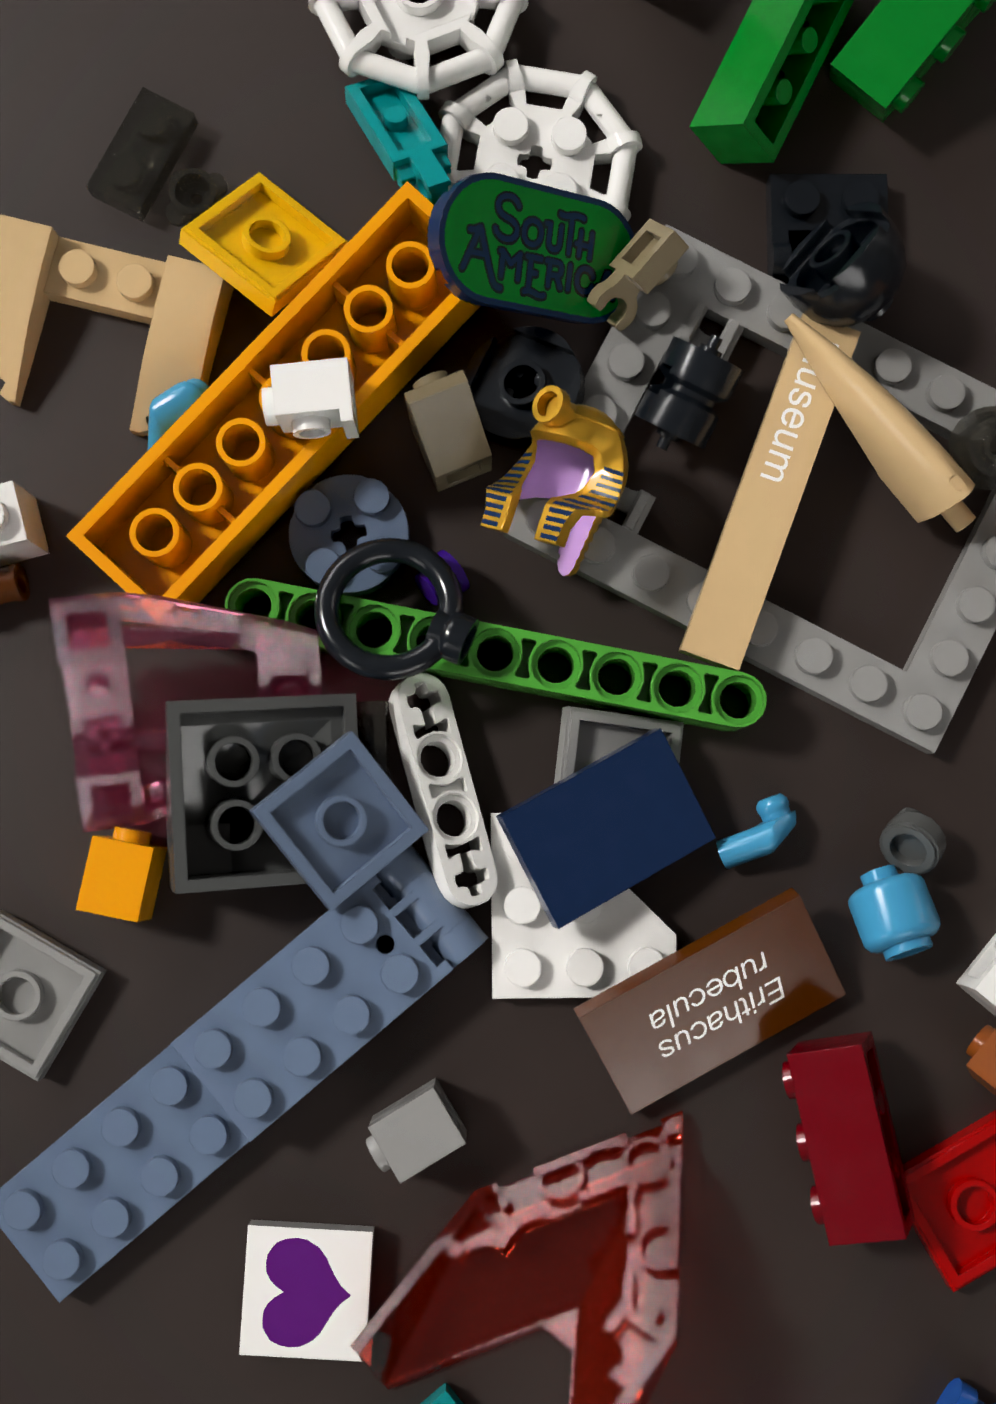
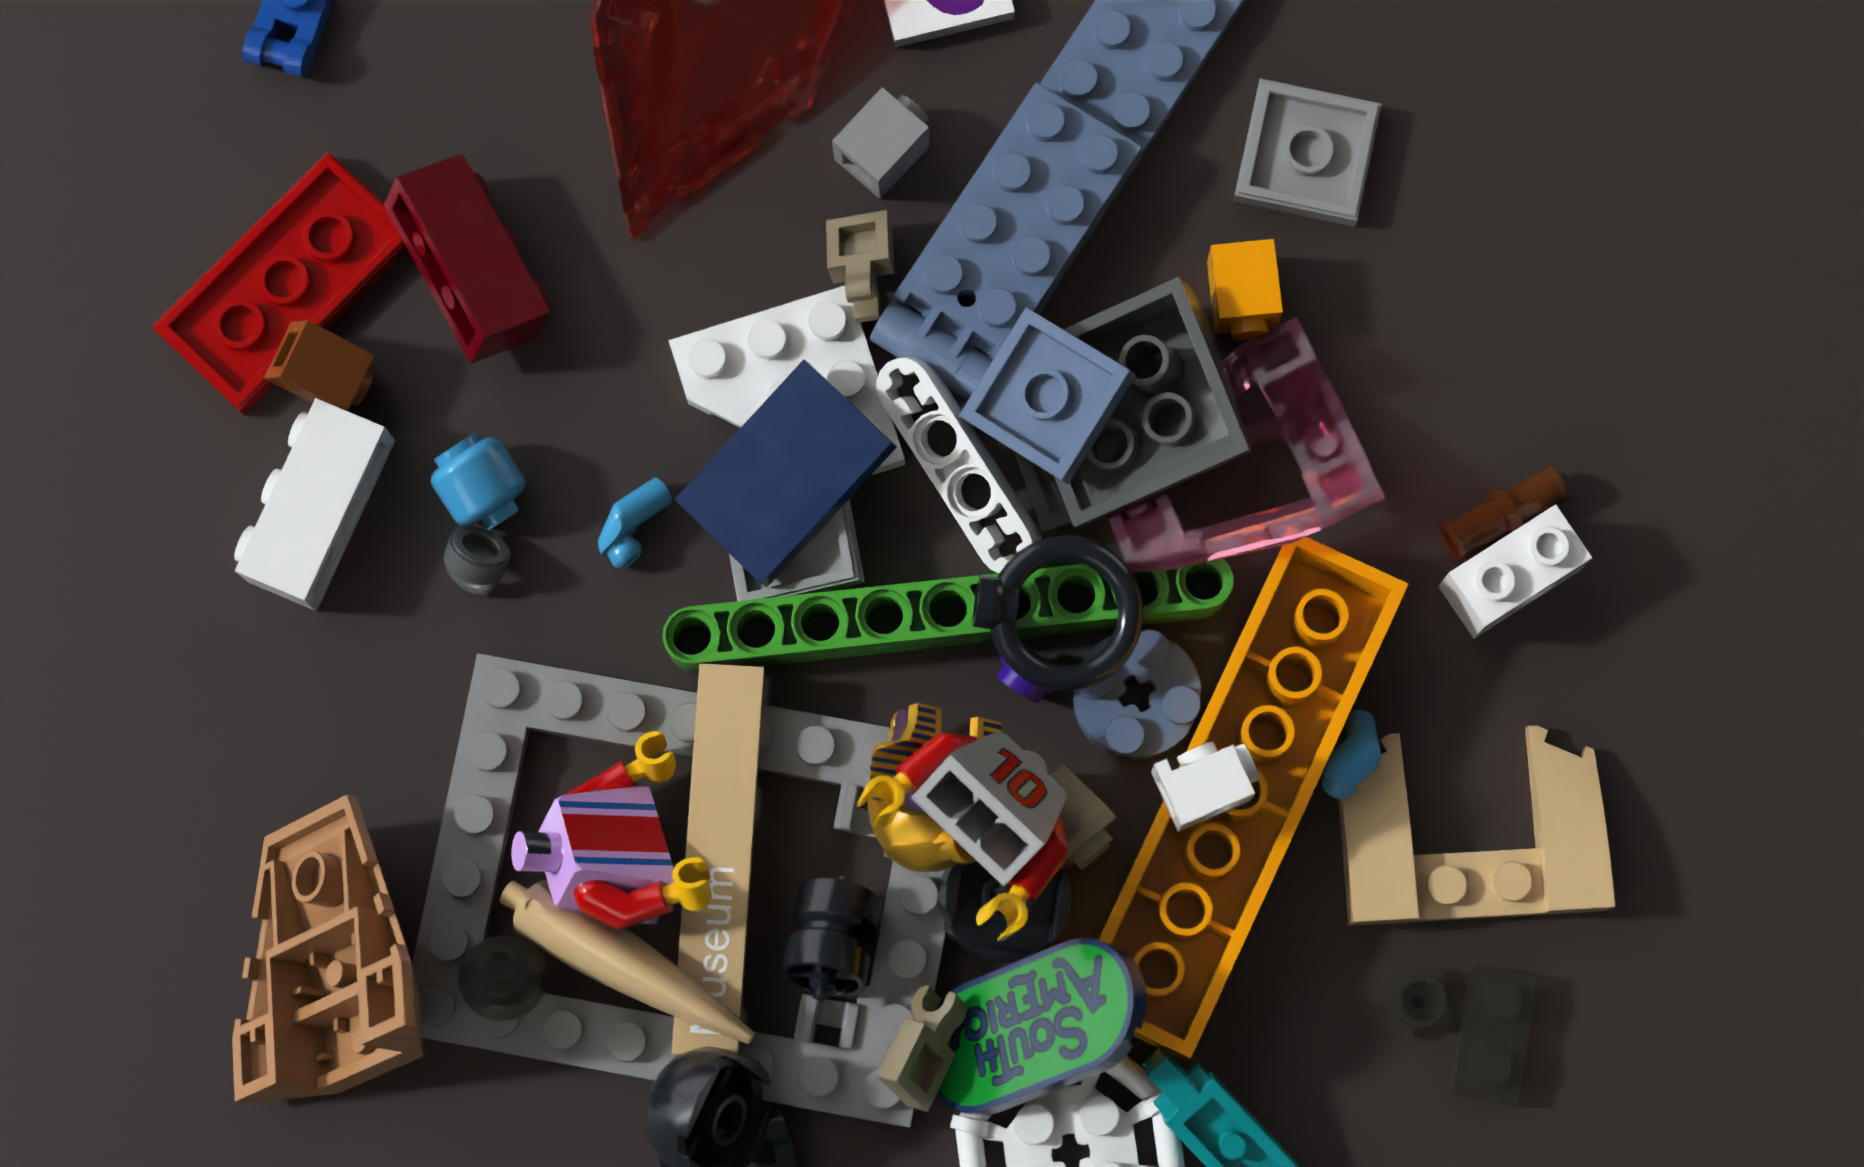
camera: 170 degrees right, 5 degrees down
yellow tile [179,172,348,317] -> none
reddish brown tile [573,887,846,1115] -> none
none -> torso [512,731,712,929]
none -> dark tan plate [826,210,894,323]
none -> torso [857,731,1068,941]

